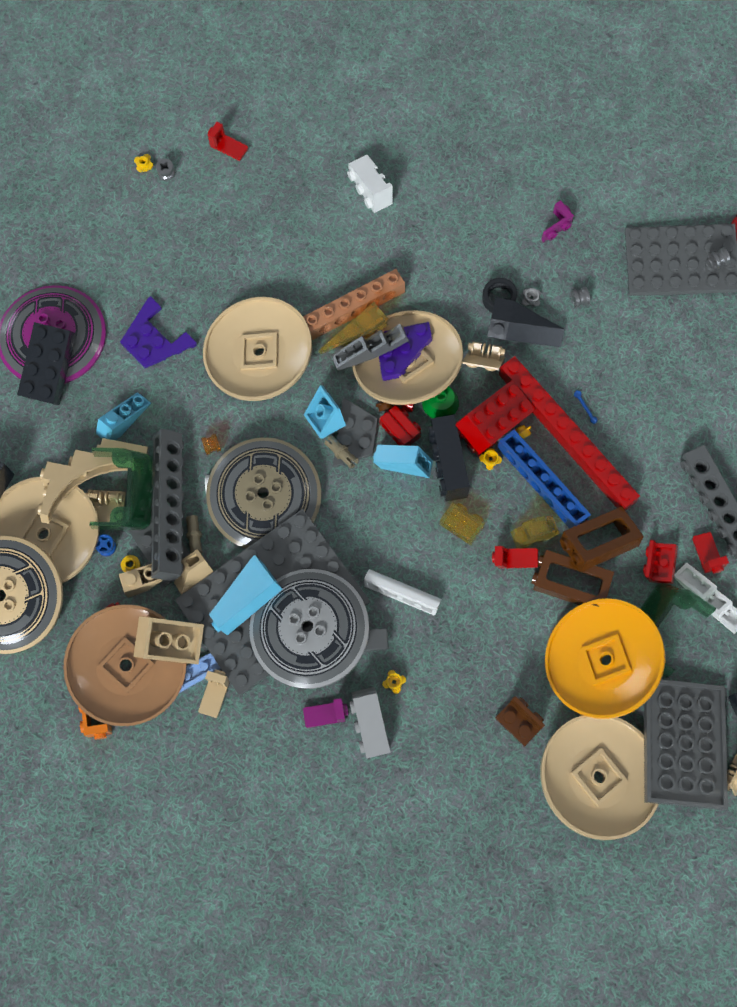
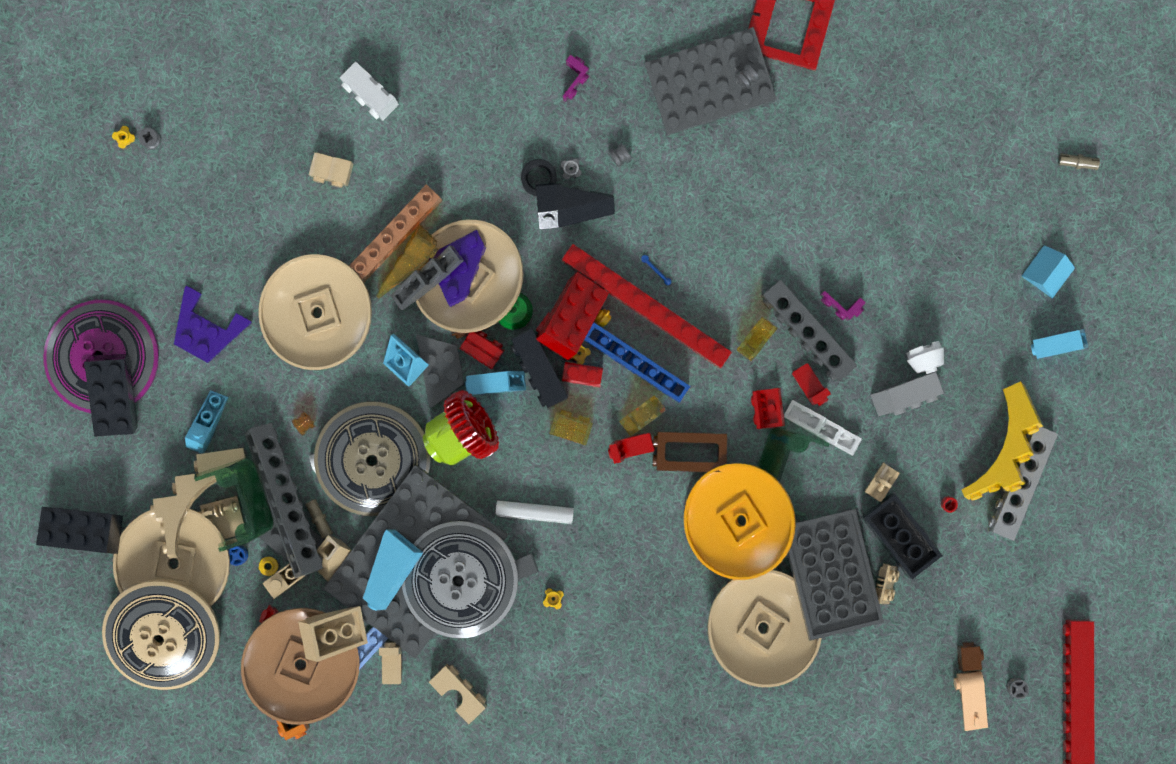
camera: 25 degrees left, 15 degrees up
red bracket [208,122,248,161] -> none
magenta bracket [303,698,348,728] -> none
dark tan pin [325,436,359,468] -> none
light grey wedge [349,687,391,758] -> none
tan hinge [462,341,506,371] -> none
reddish brown bracket [495,696,545,747] -> none
reddish brown piece [560,507,644,572] -> none
none -> tan brick [309,153,353,188]
none -> red piece [423,390,499,465]
none -> tan arch [429,664,487,724]
none -> red brick [562,362,603,388]
none -> clear yellow brick [736,317,777,361]

